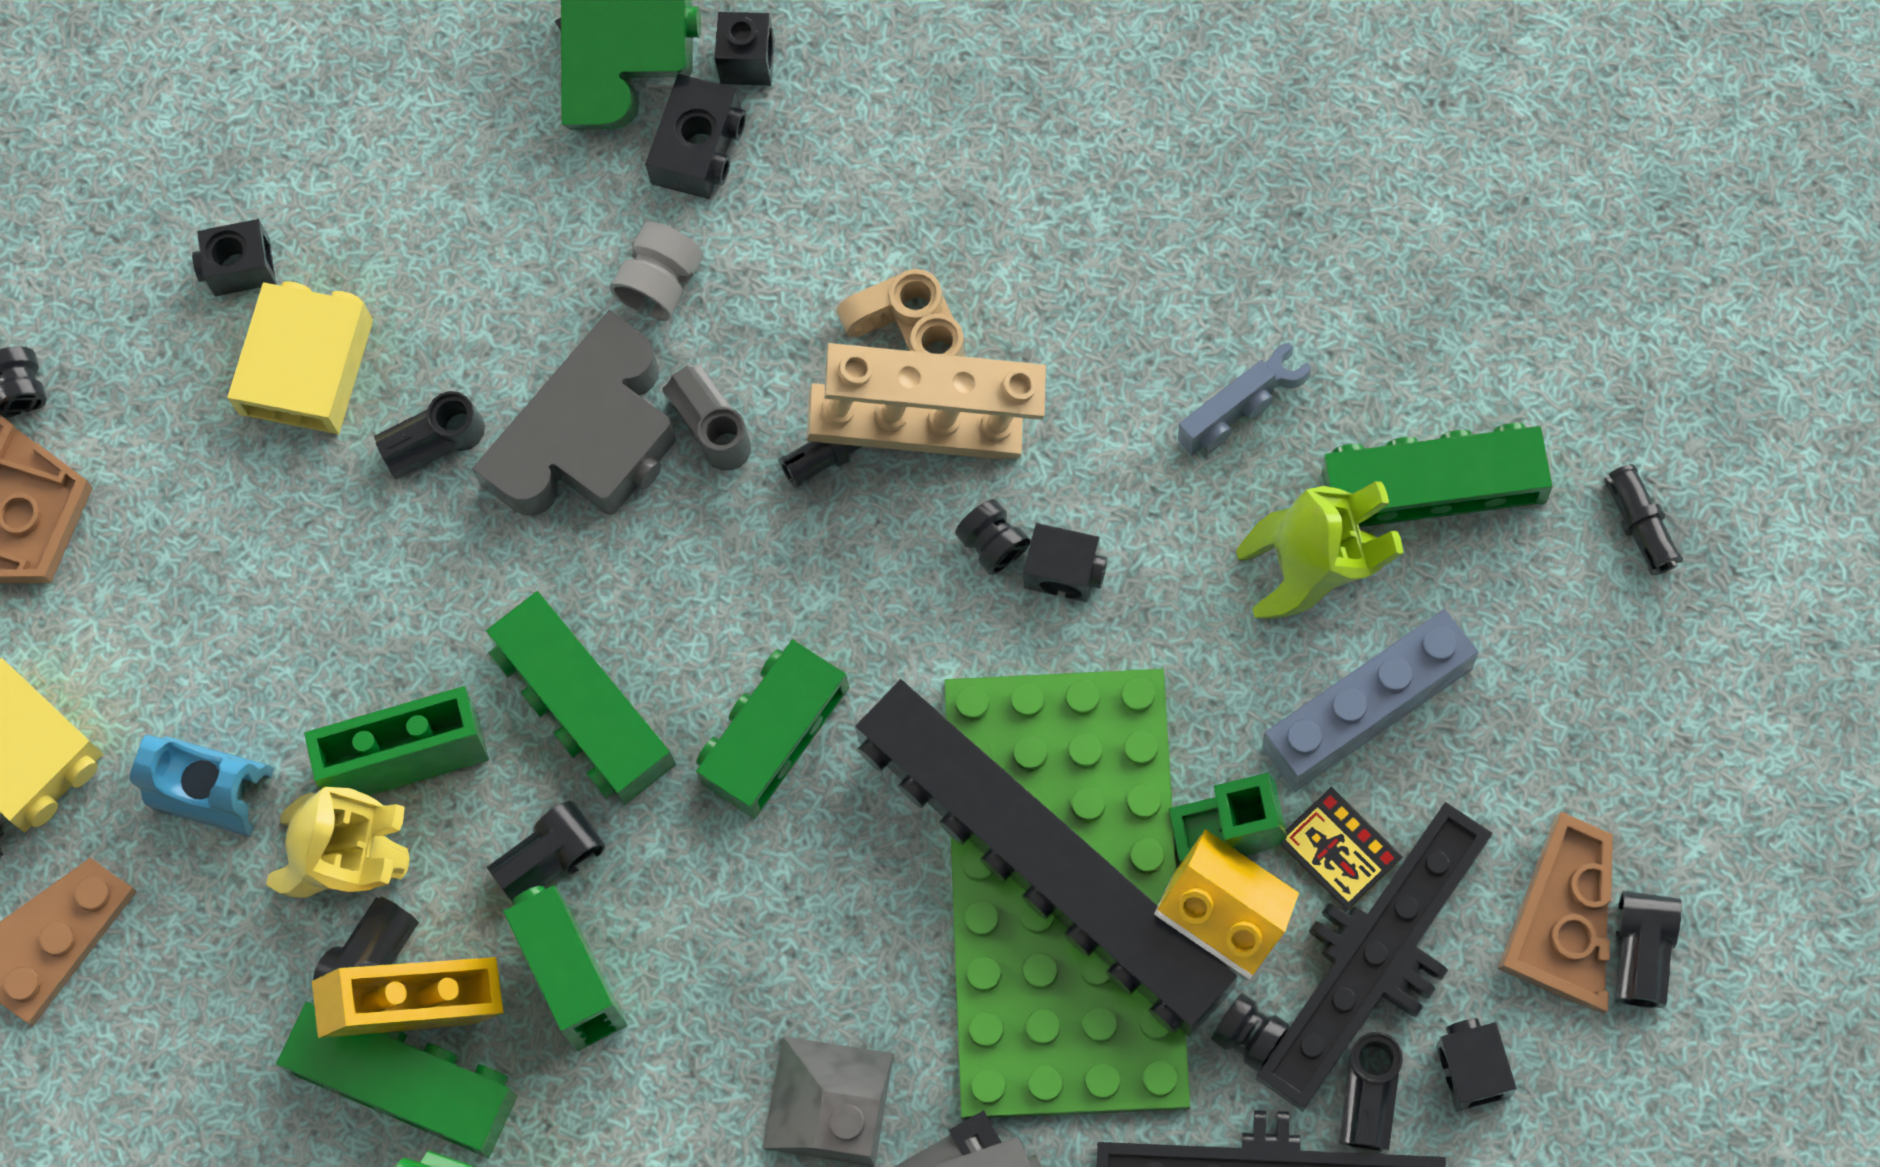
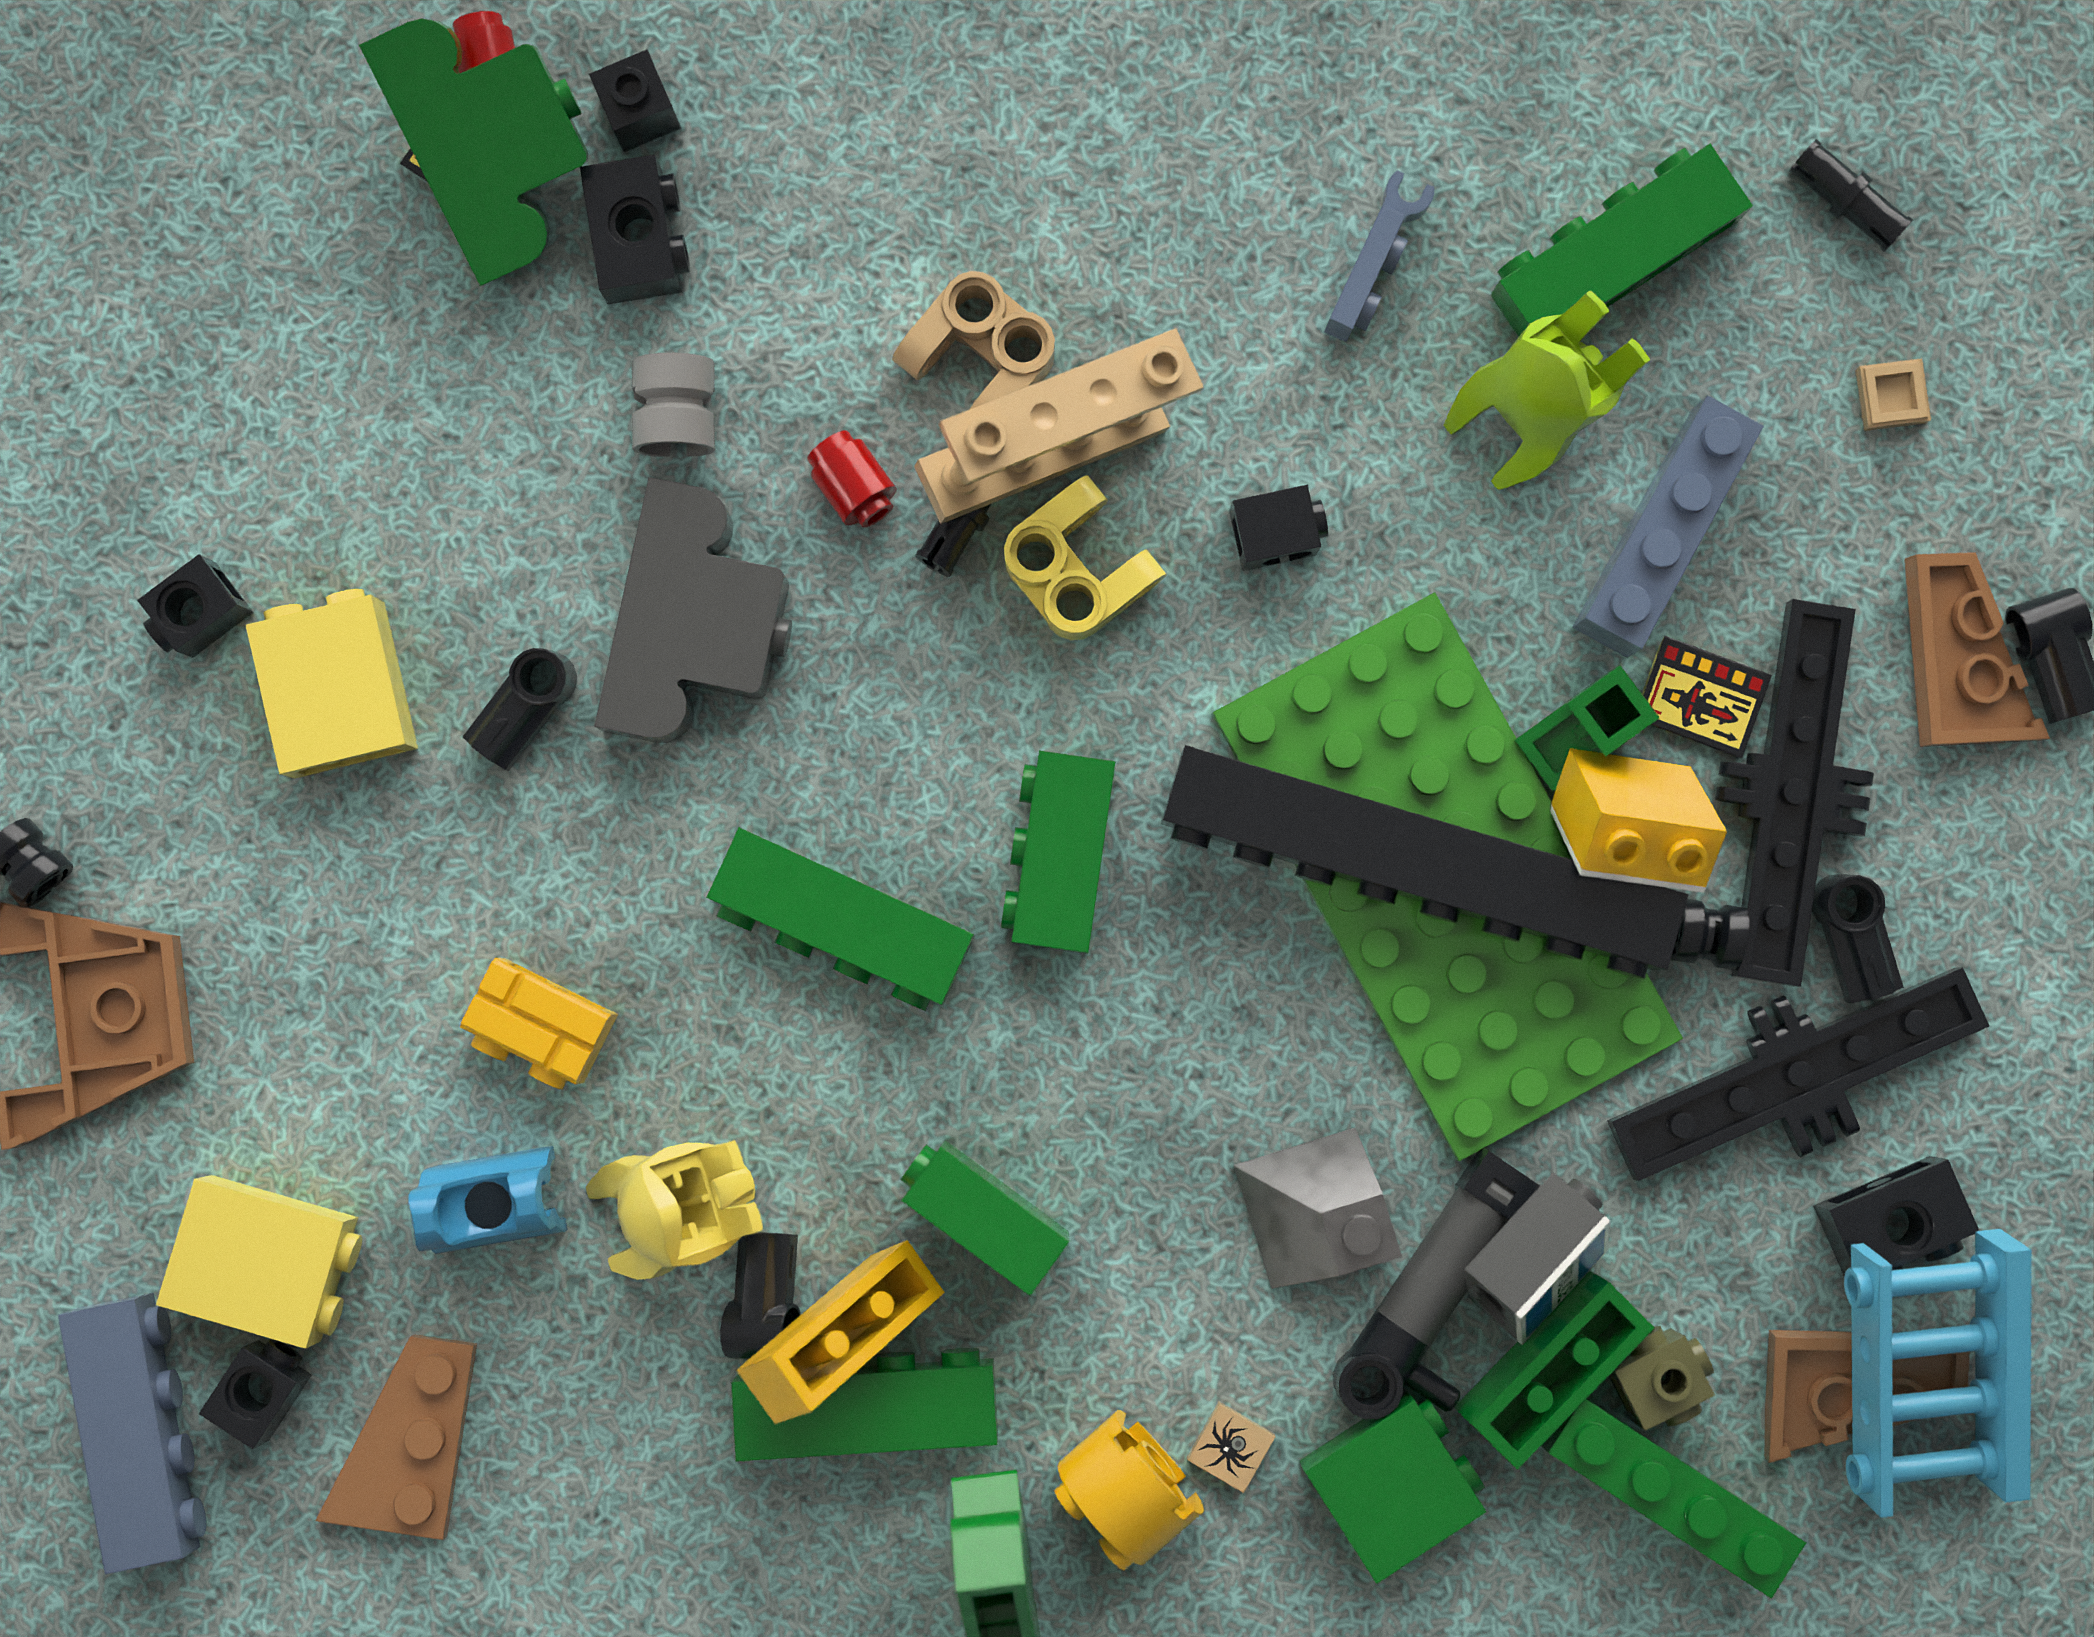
camera: 35 degrees left, 15 degrees up
green brick [304,686,489,796] -> none
black piece [487,801,605,905] -> none
dark grey piece [662,364,751,470] -> none
black wheel [955,499,1030,575] -> none
black brick [1436,1018,1517,1112] -> none
none -> yellow brick [460,958,618,1090]
none -> red brick [807,430,897,528]
none -> light yellow piece [1004,475,1167,640]
none -> tan tile [1855,359,1931,431]

